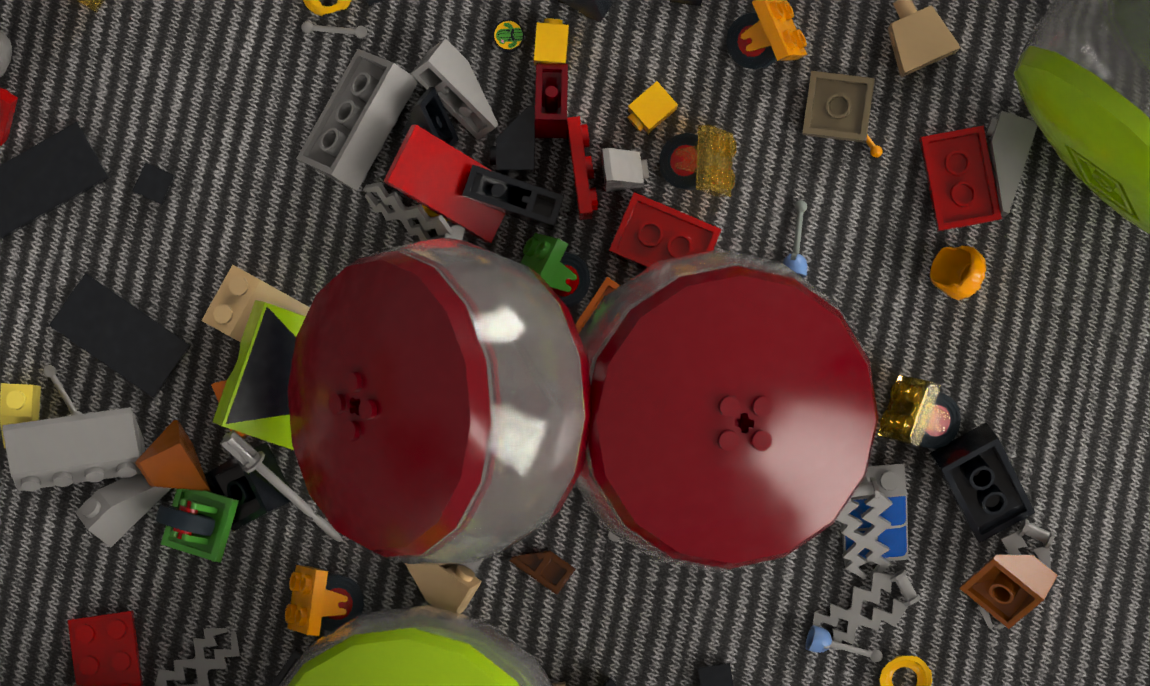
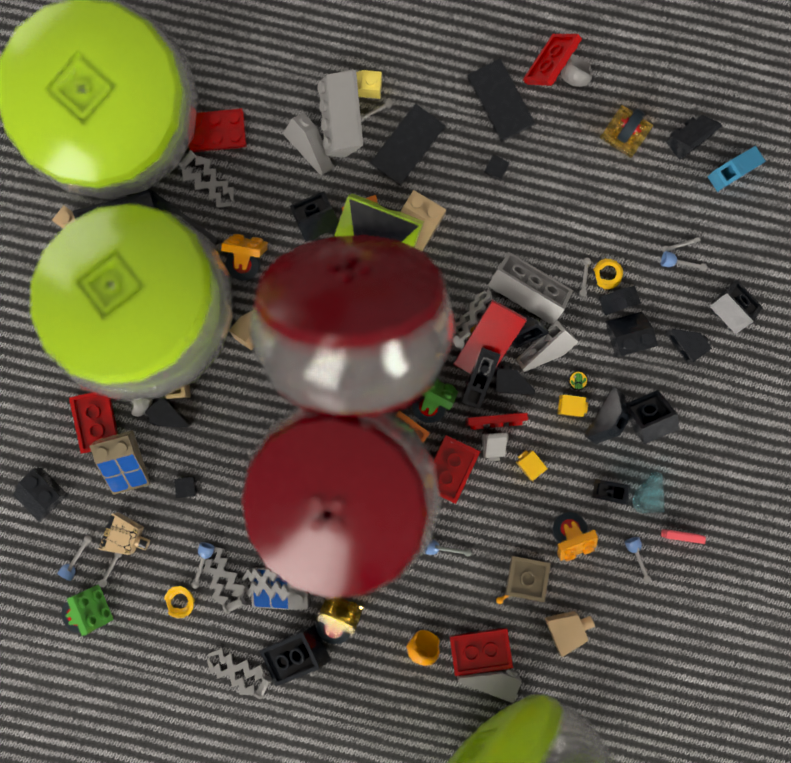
camera: 90 degrees right, 0 degrees up
dark orange slope [135,420,210,491] -> none
bright green plate [156,489,239,563] -> none
light grey piece [220,430,342,542] -> none
reddish brown tile [509,550,576,595] -> none
dark red slope [535,63,568,138] -> none
clear yellow plate [659,125,736,197] -> none
dark orange slope [959,555,1058,629] -> none

